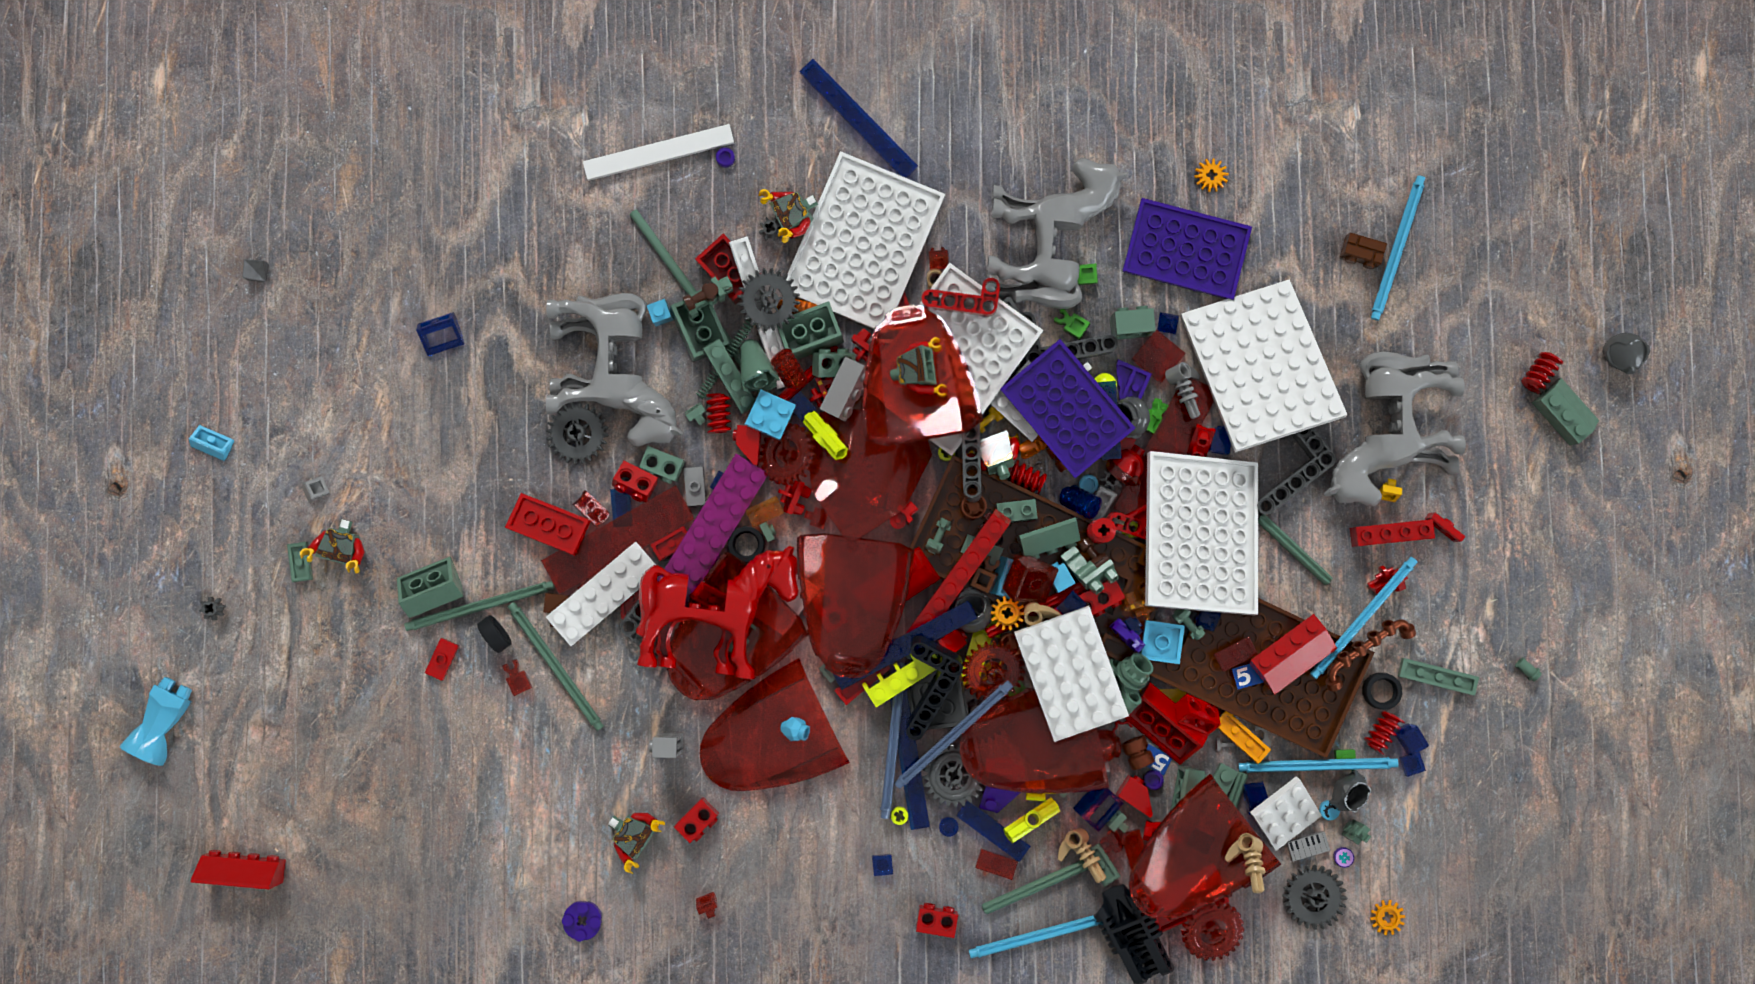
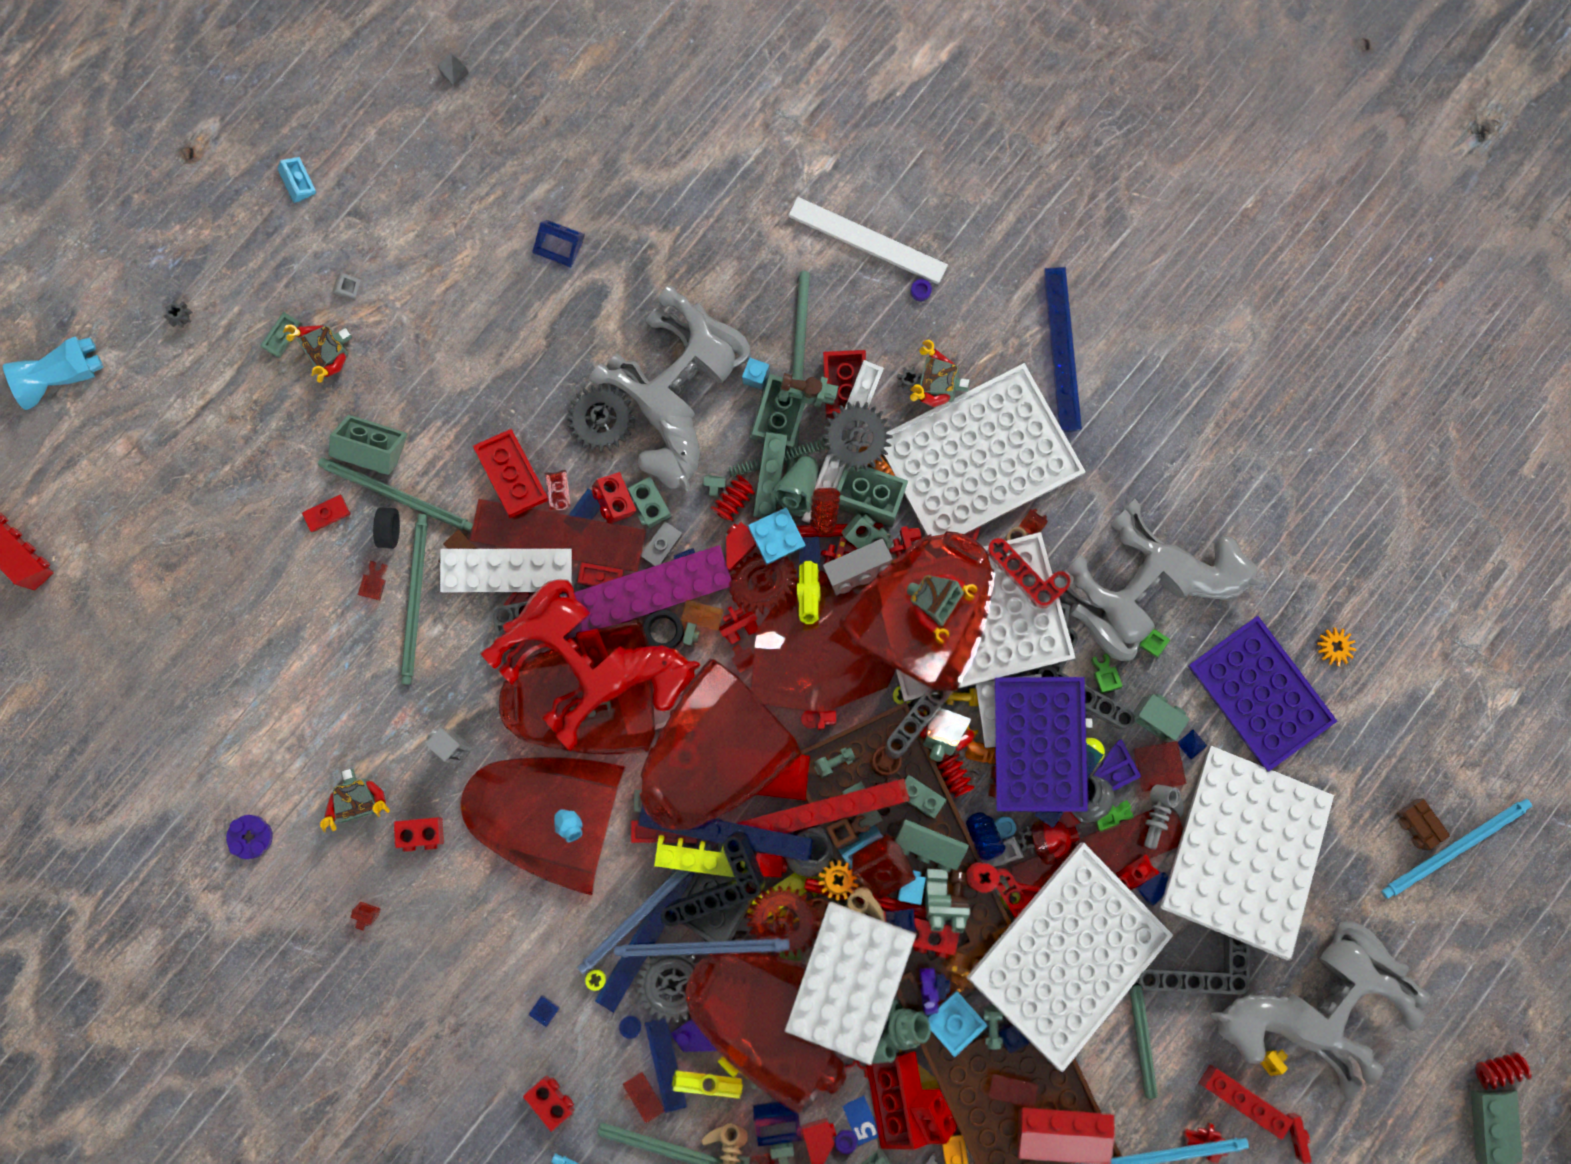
camera: 40 degrees right, 5 degrees down
copper wheel [1121,735,1155,770] -> none
blue sticker [1232,664,1263,689] -> none

